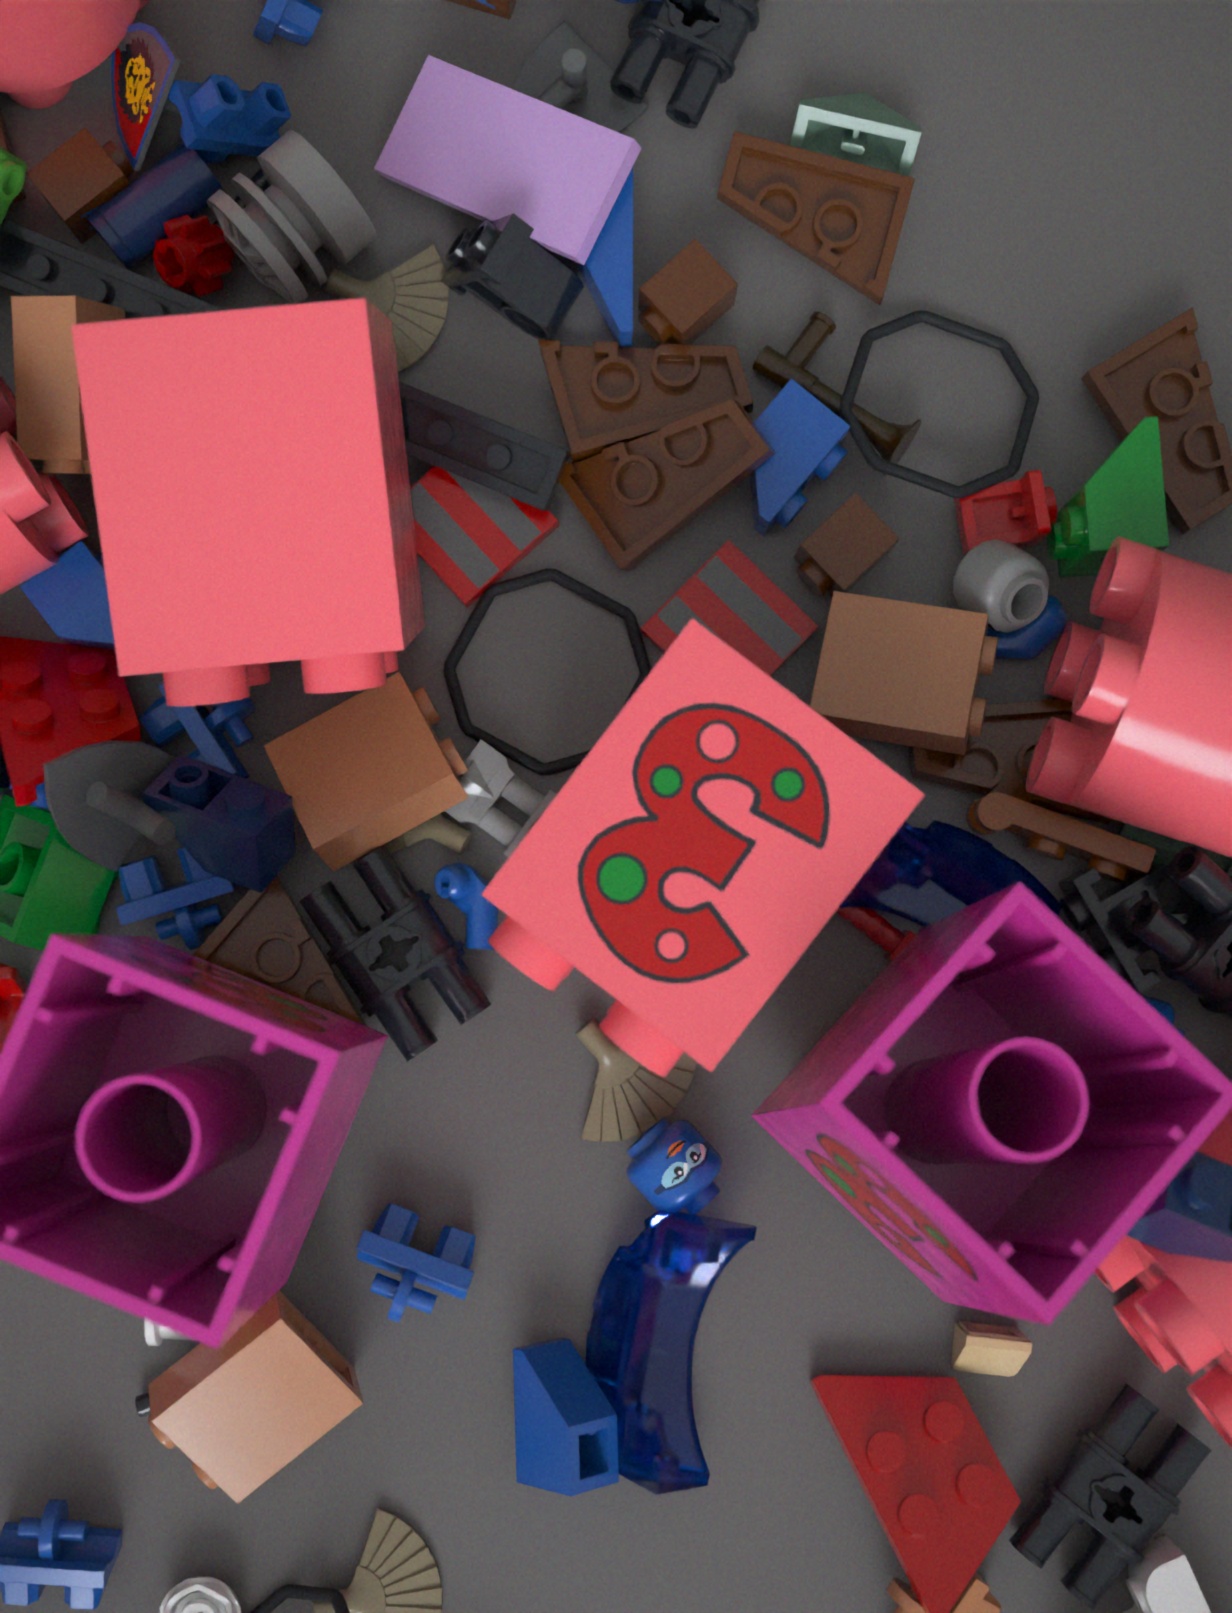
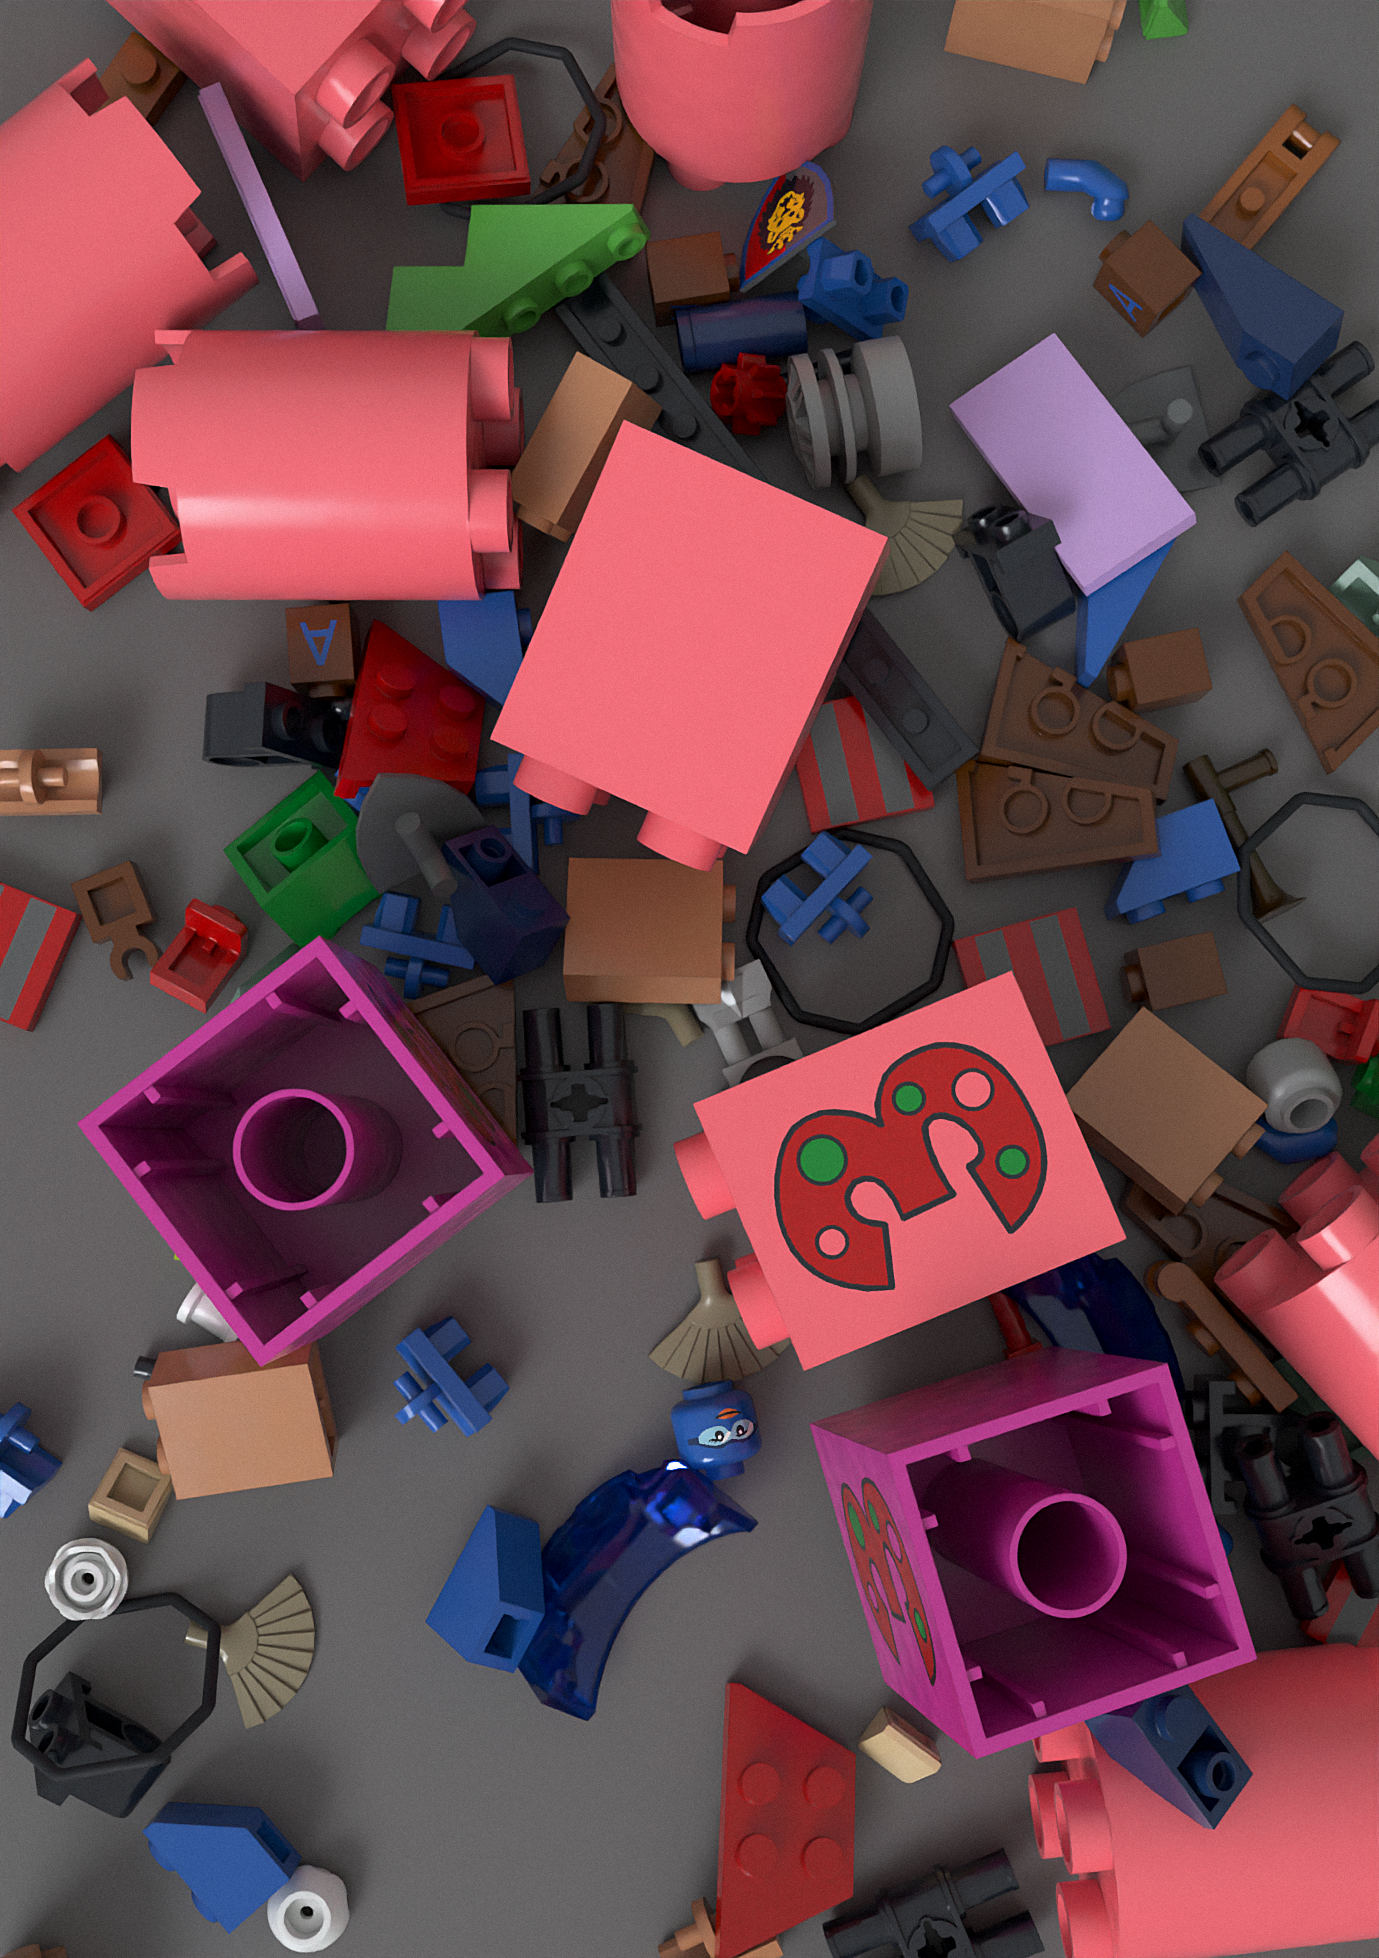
camera: 30 degrees right, 0 degrees up
blue arm [434,862,498,950] -> none
none -> tan slope [88,1447,174,1544]
none -> blue hips [760,831,874,947]

